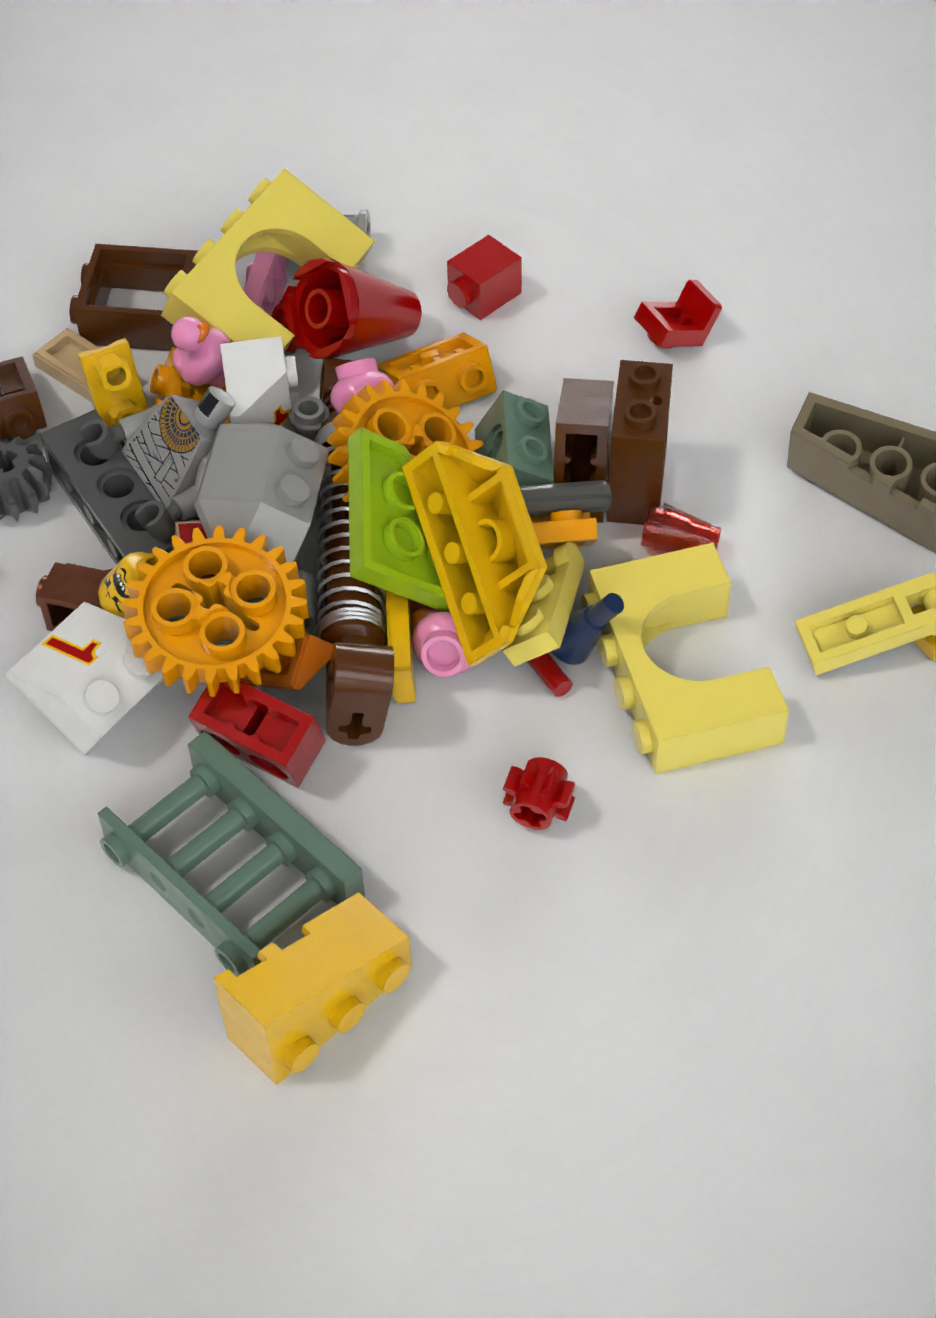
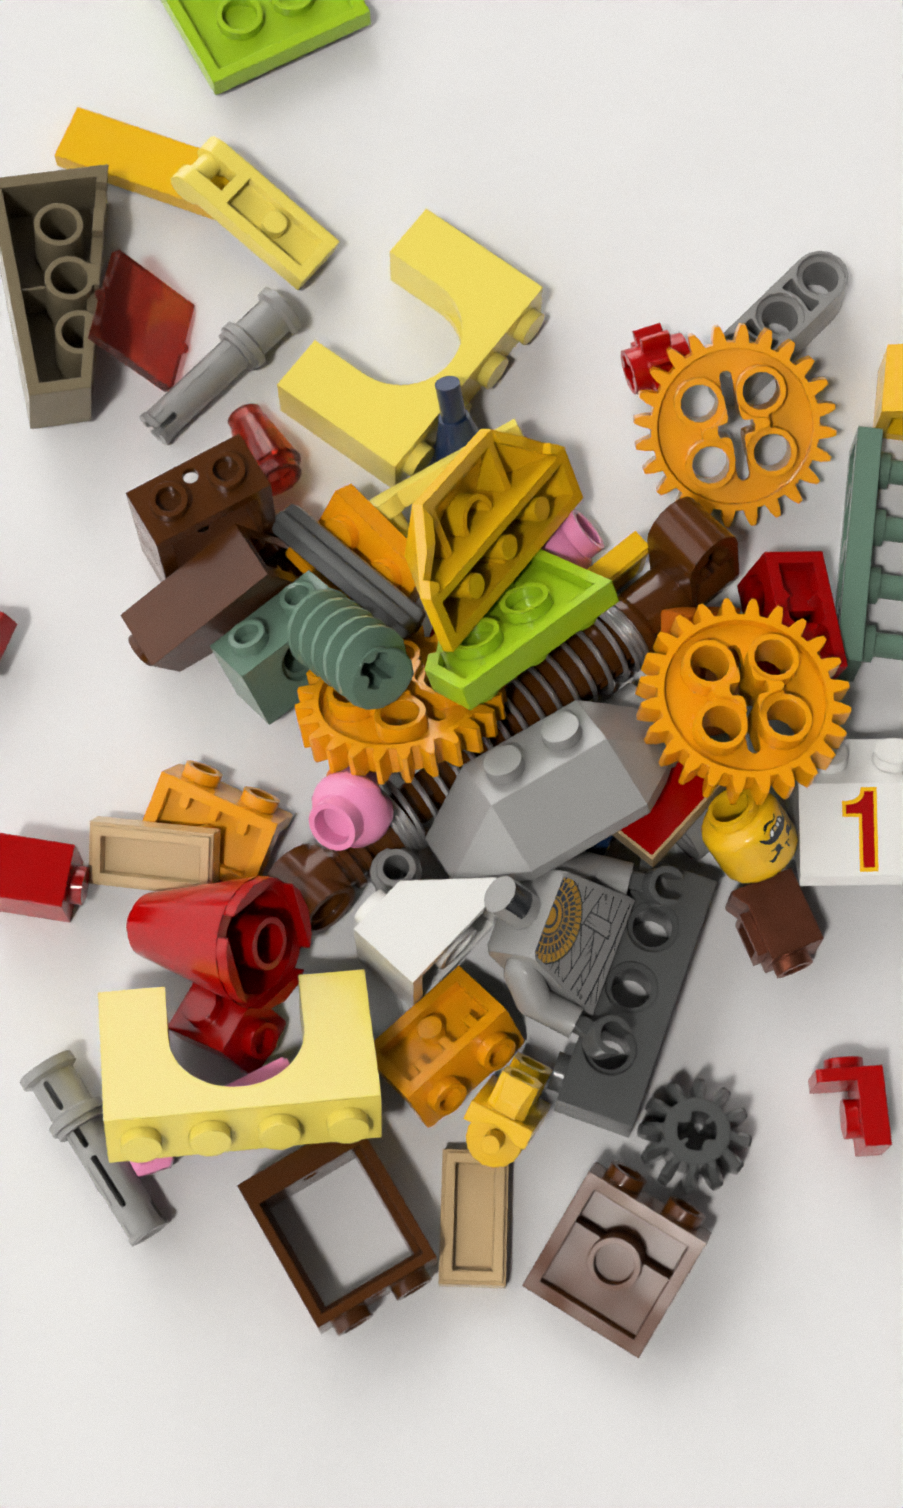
camera: 130 degrees left, 20 degrees up
bright pink animal [171,316,230,388] -> none
none -> clear red piece [88,250,195,392]
none -> tan tile [88,816,221,891]
none -> light grey pin [139,287,302,445]
none -> sand green piece [287,588,414,710]
none -> light orange gear [633,323,837,527]
none -> light grey beam [708,251,849,406]

